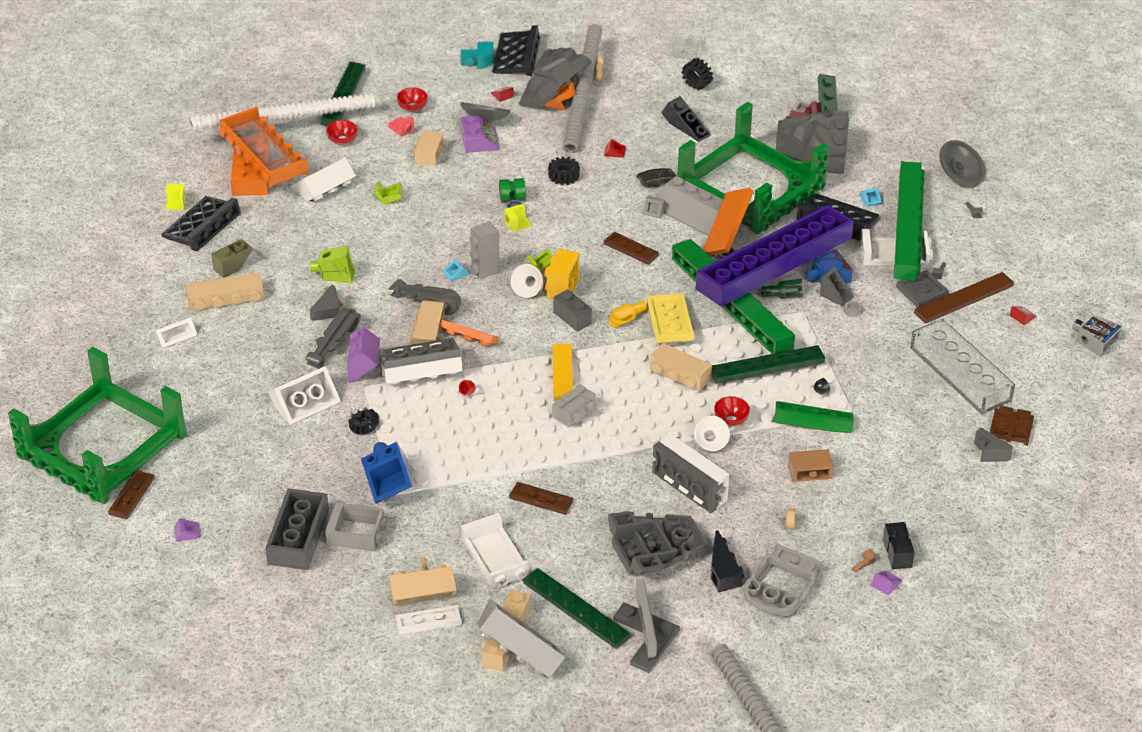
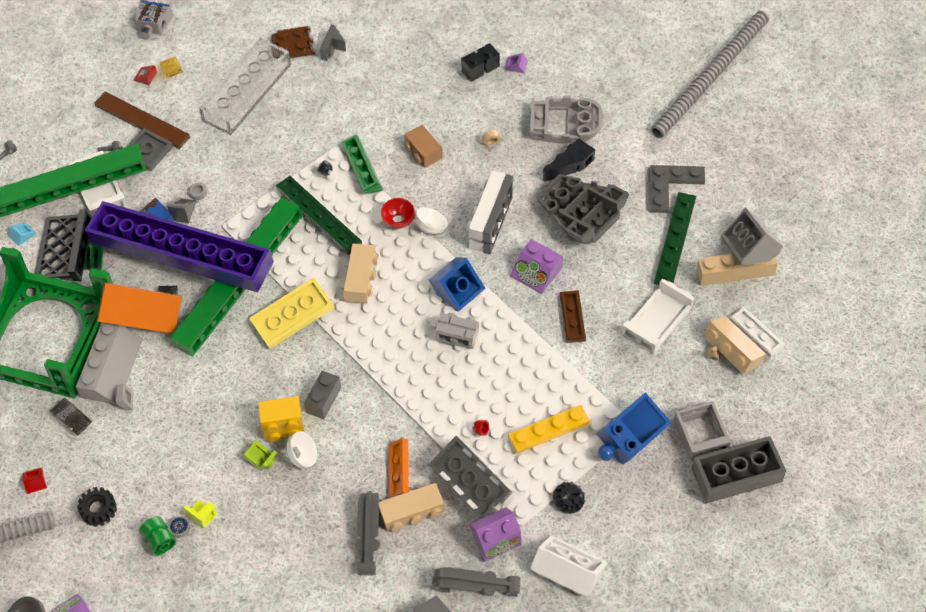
camera: 115 degrees left, 15 degrees up
medium lavender slope [174,518,200,542] -> none
medium azure slope [442,259,470,282] -> none
light grey brick [469,221,500,279] -> none
yellow tile [552,343,573,401] -> none
reddish brown tile [604,232,659,265] -> none
yellow arm [609,301,647,327] -> none
light grey tile [636,578,657,658] -> none
medium nougat hand [852,549,876,572] -> none
none -> clear yellow plate [159,56,183,78]
none -> blue slope [429,257,486,311]
none -> yellow plate [508,405,590,454]
none -> medium lavender slope [510,239,563,294]

